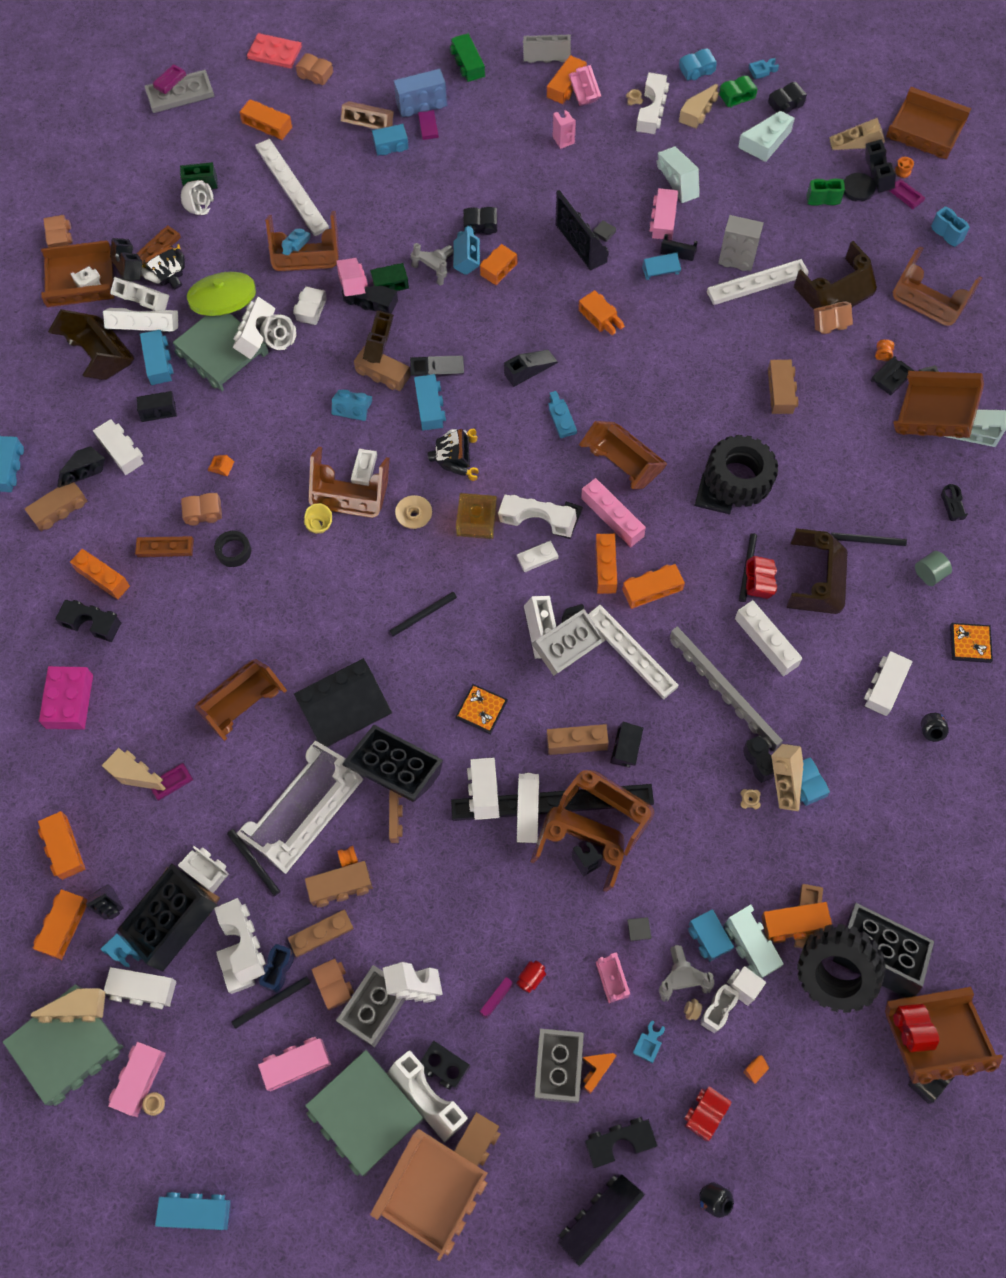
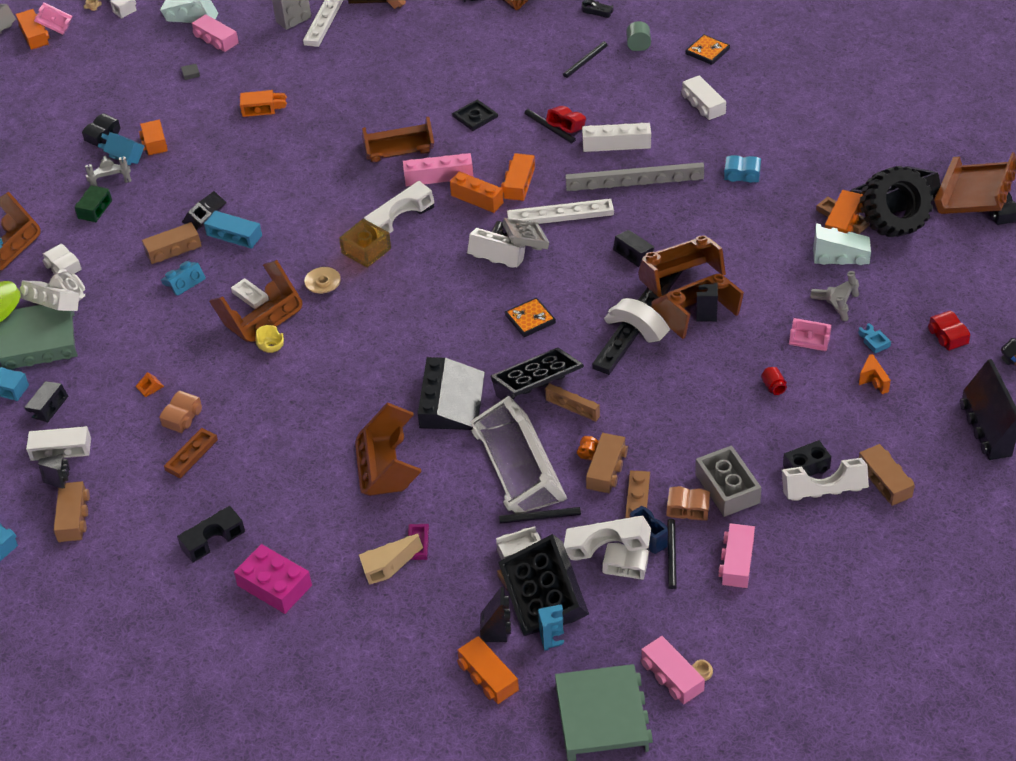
camera: 55 degrees left, 20 degrees down
tan slope [31,988,105,1023] -> none
orange brick [38,811,86,880] -> none
orange brick [70,548,130,600] -> none
white brick [104,967,176,1009] -> none
dark azure brick [155,1192,231,1230] -> none
black tyre [214,530,252,567] -> none
sand green panel [306,1050,424,1177] -> none
bright pink brick [336,258,367,296] -> none
black slope [342,286,398,314] -> none
dark brown arch [363,310,394,363] -> none
nougat panel [370,1129,488,1261] -> none
white arch [383,962,443,1003] -> none
black bar [389,592,457,637] -> none
torso [428,429,479,481] -> none
white brick [467,758,499,820] -> none
magenta tile [480,977,512,1018] -> none
black slope [504,349,558,387] -> none
white plate [517,541,558,572] -> none
light grey brick [534,1029,584,1104] -> none
medium nougat brick [547,724,609,755] -> none
dark azure hinge [548,391,577,439] -> none
bright pink hinge [553,111,576,149] -> none
black slope [555,190,609,271] -> none
black arch [585,1117,658,1169] -> none
dark grey tile [627,917,651,942] -> none
dark azure hinge [642,253,681,280] -> none
black hinge [660,234,698,262] -> none
tan plate [684,999,702,1020] -> none
dark azure brick [688,909,734,962] -> none
white brick [701,984,739,1033] -> none
black tyre [704,435,778,507] -> none
white brick [727,966,766,1006] -> none
tan plate [740,789,761,809] -> none
black brick [743,736,775,783] -> none
orange slope [743,1055,769,1083] -> none
medium nougat brick [768,360,798,414] -> none
tan slope [771,744,803,811] -> none
dark brown windscreen [786,528,848,614] -> none
red brick [893,1004,940,1052] -> none
black head [921,712,949,742] -> none

